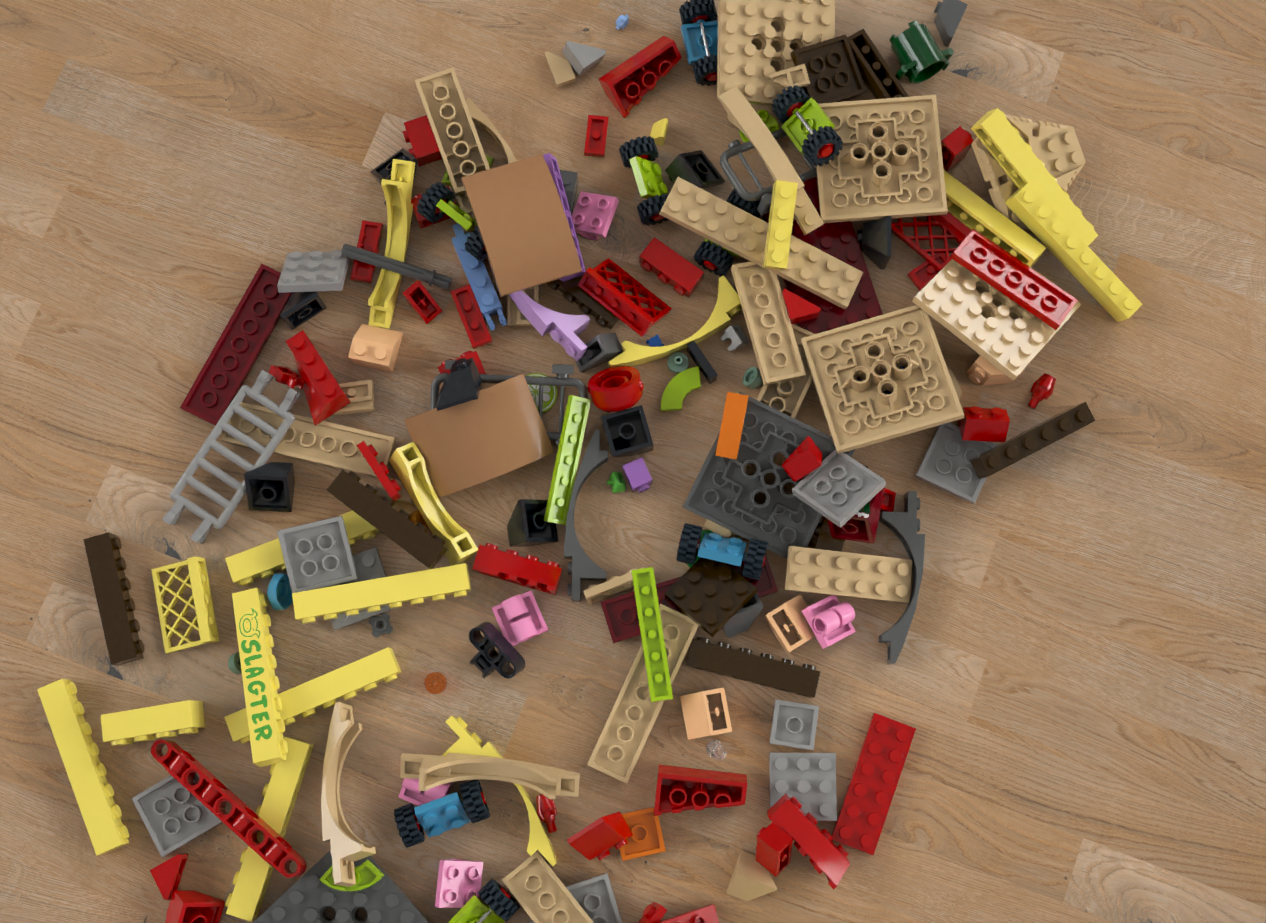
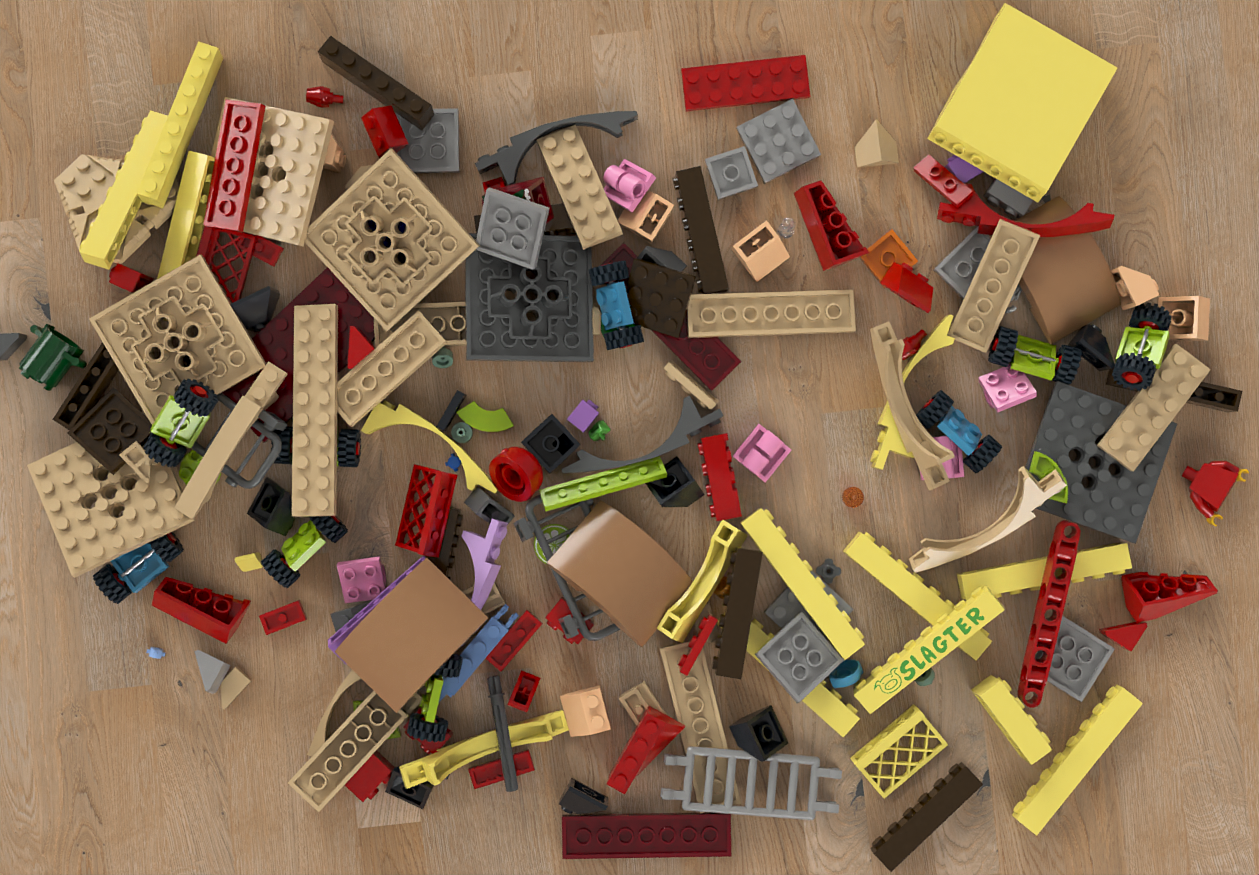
camera: 120 degrees left, 10 degrees up
red plate [268,365,305,389] -> none
light grey plate [277,250,350,293] -> none
black slope [436,358,482,411] -> none
black piece [469,622,525,679] -> none
lime plate [631,567,673,702] -> none
red brick [639,237,704,298] -> none
orange tile [715,392,749,460] -> none
light grey tile [721,325,750,351] -> none
red brick [755,822,793,877] -> none
light yellow brick [763,180,798,271] -> none
red wedge [767,793,850,890] -> none
red slope [781,436,822,482] -> none

